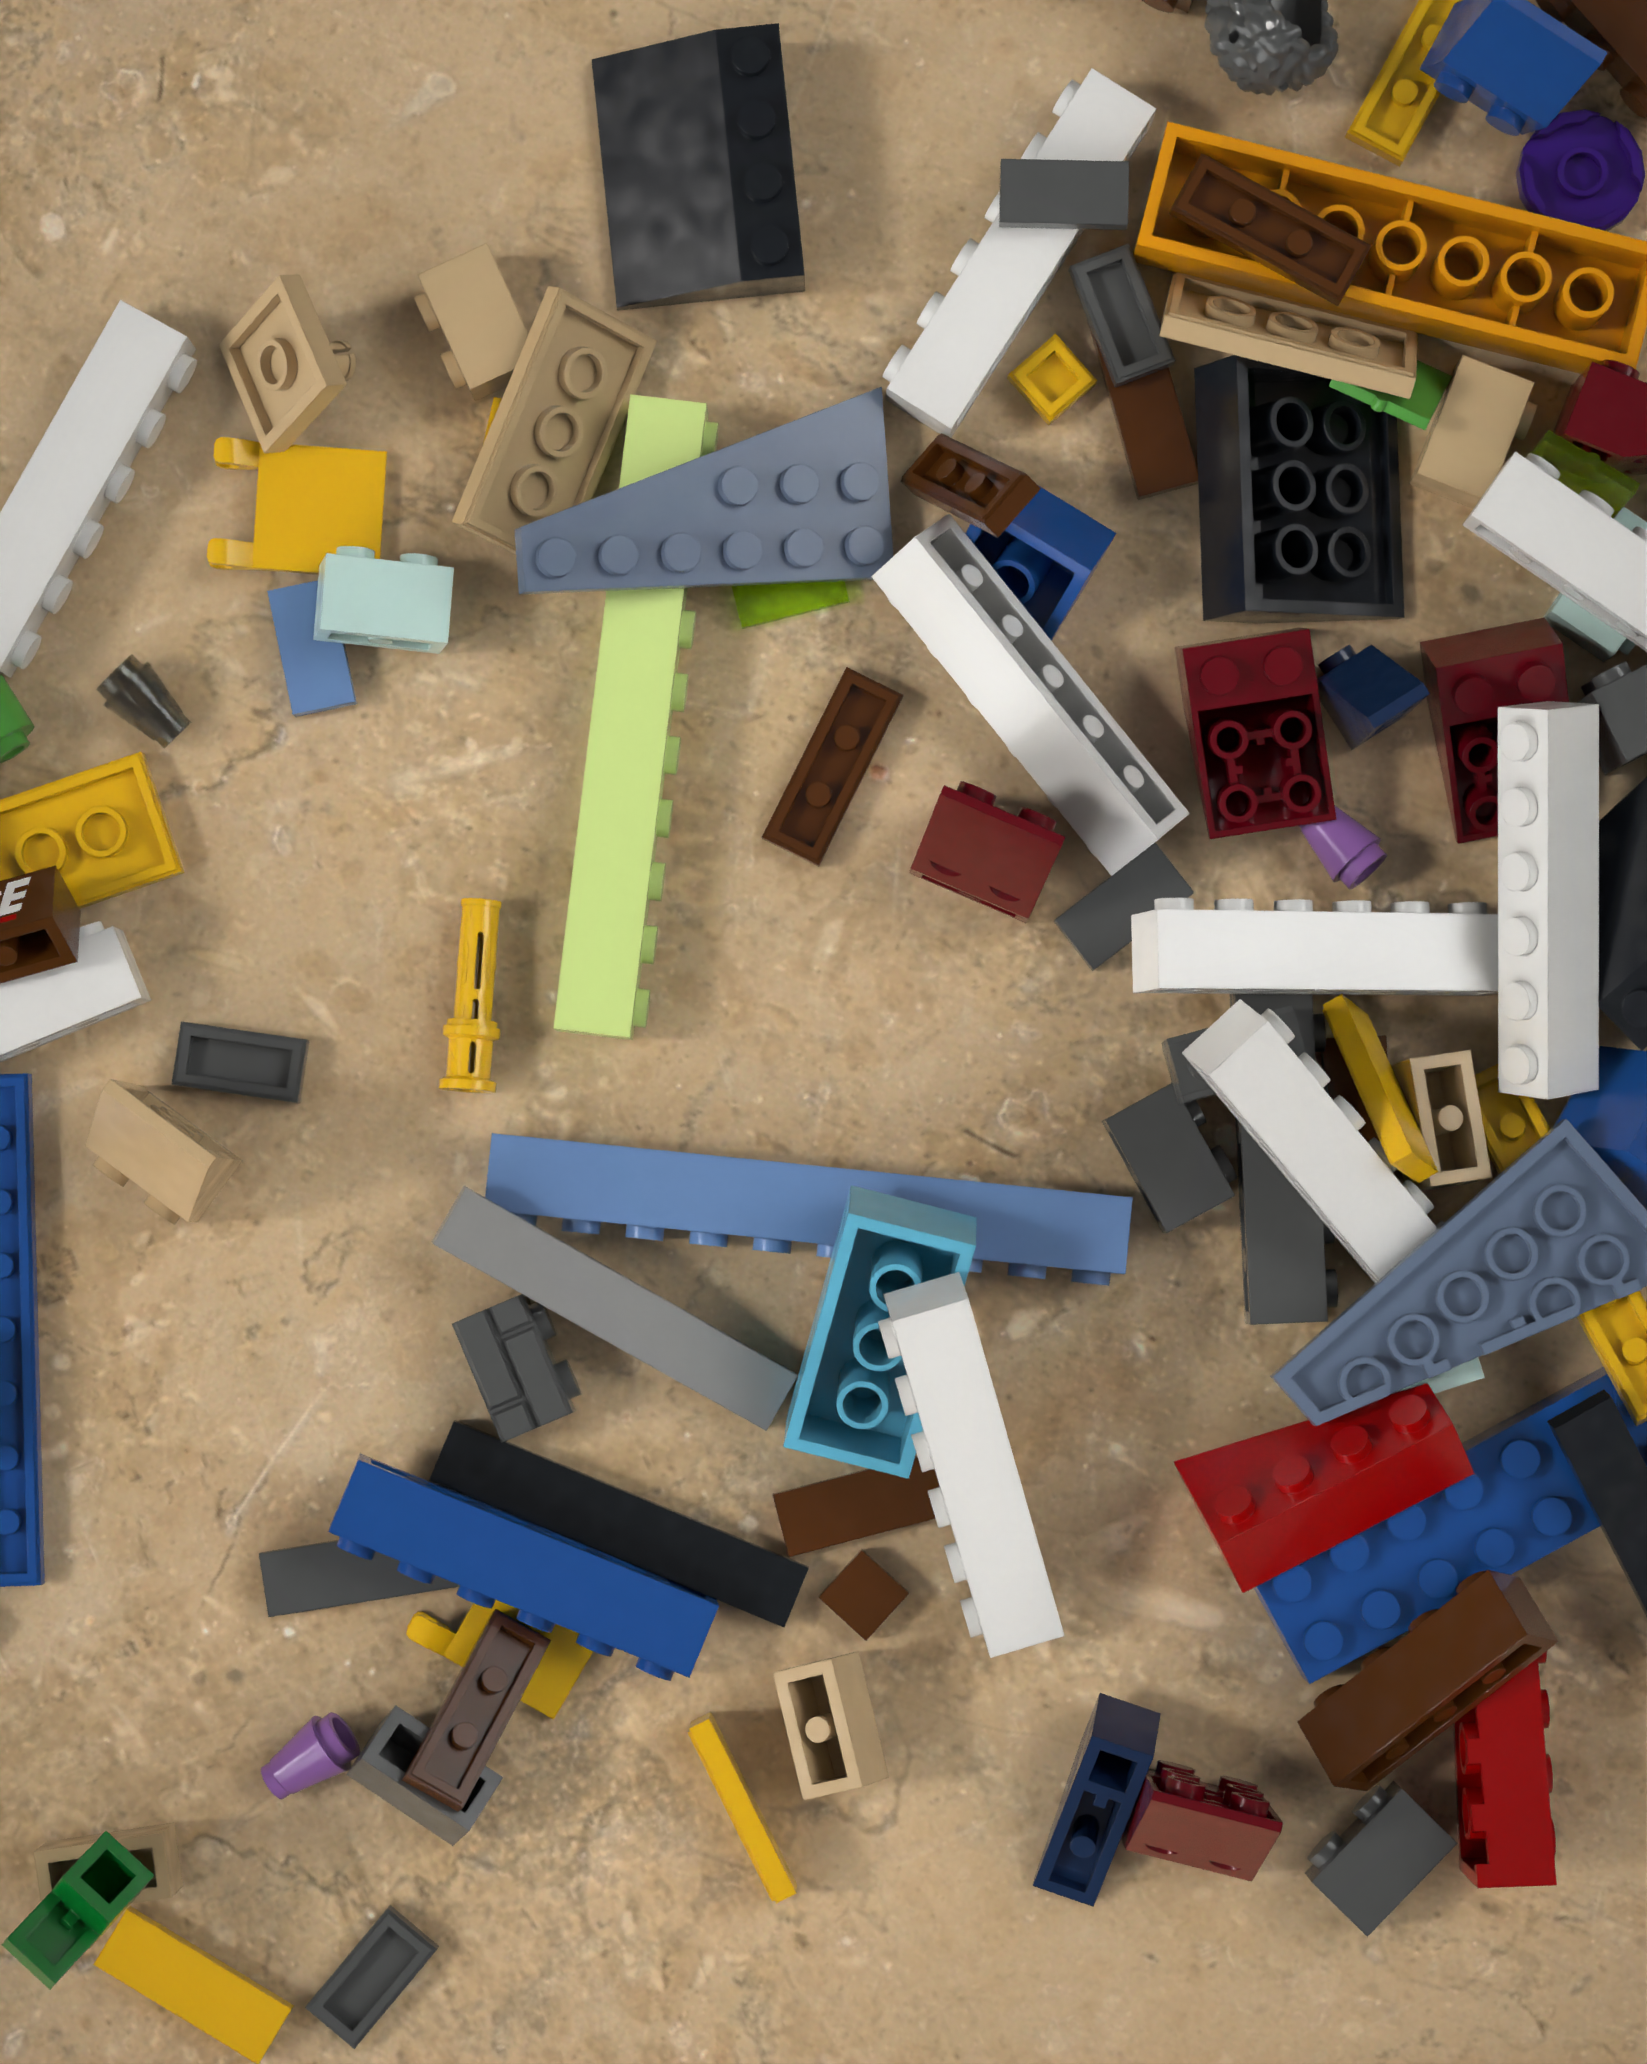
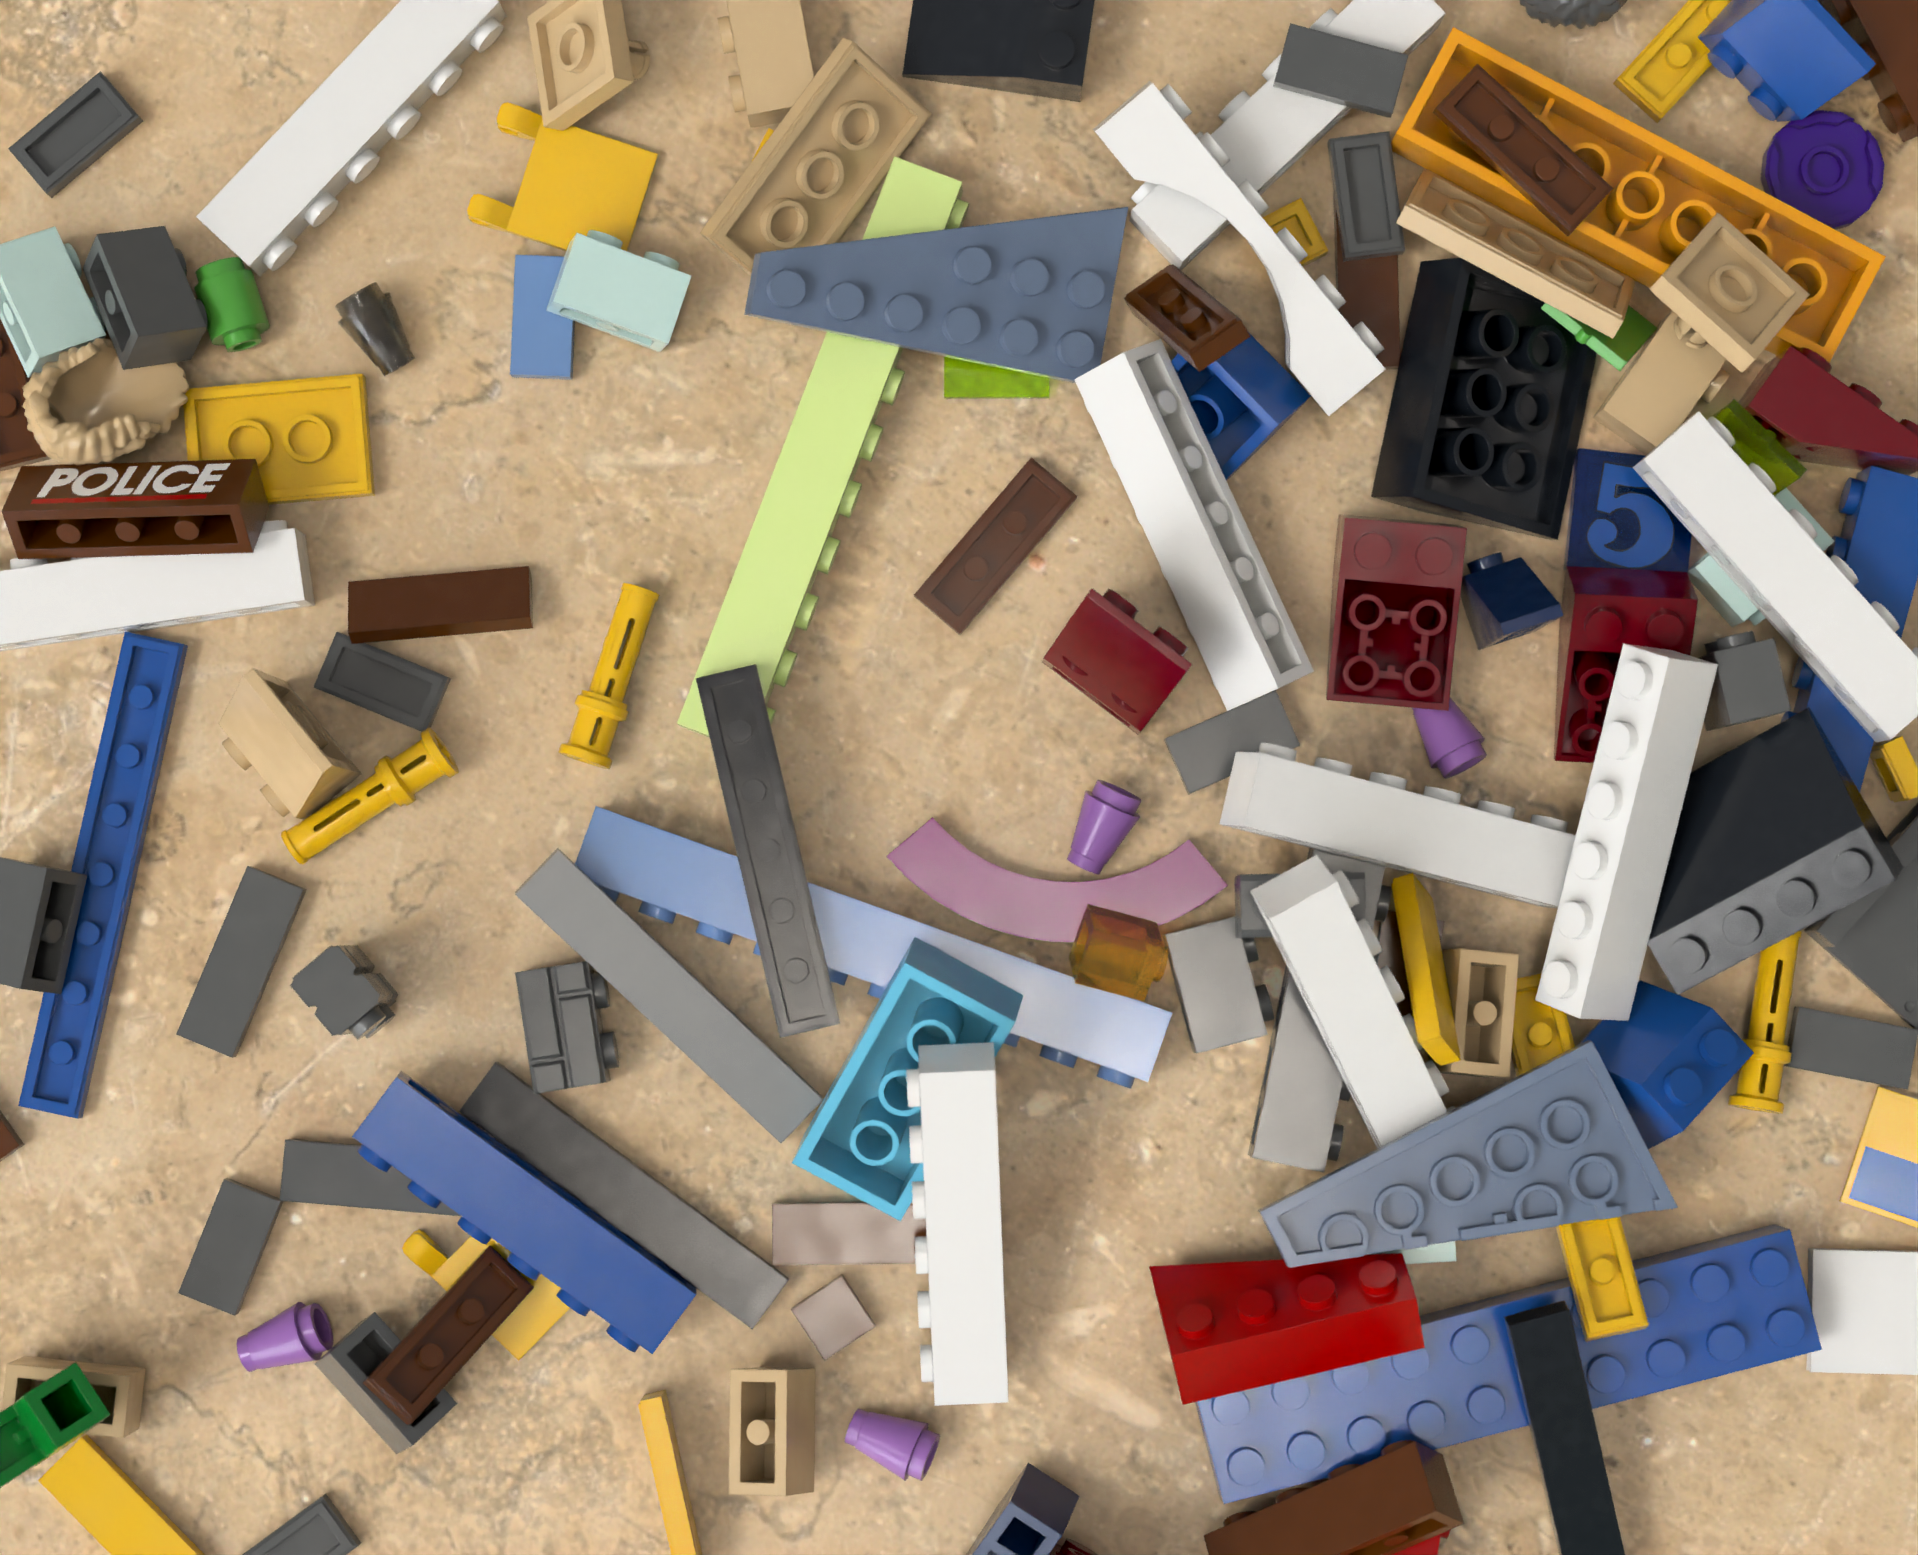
camera: 10 degrees right, 0 degrees up
none -> dark grey tile [176,866,307,1058]
none -> dark grey tile [178,1178,283,1316]
none -> yellow pin [281,727,459,865]
none -> dark grey brick [290,945,398,1040]
none -> reddish brown tile [348,566,533,644]
none -> tile [696,664,841,1038]
none -> medium lavender cone [845,1408,940,1481]
none -> tile [886,817,1228,943]
none -> medium lavender cone [1067,780,1142,874]
none -> clear yellow brick [1069,904,1168,1001]
none -> white arch [1093,81,1386,416]
none -> tile [1563,448,1692,573]
none -> tan tile [1649,212,1810,373]

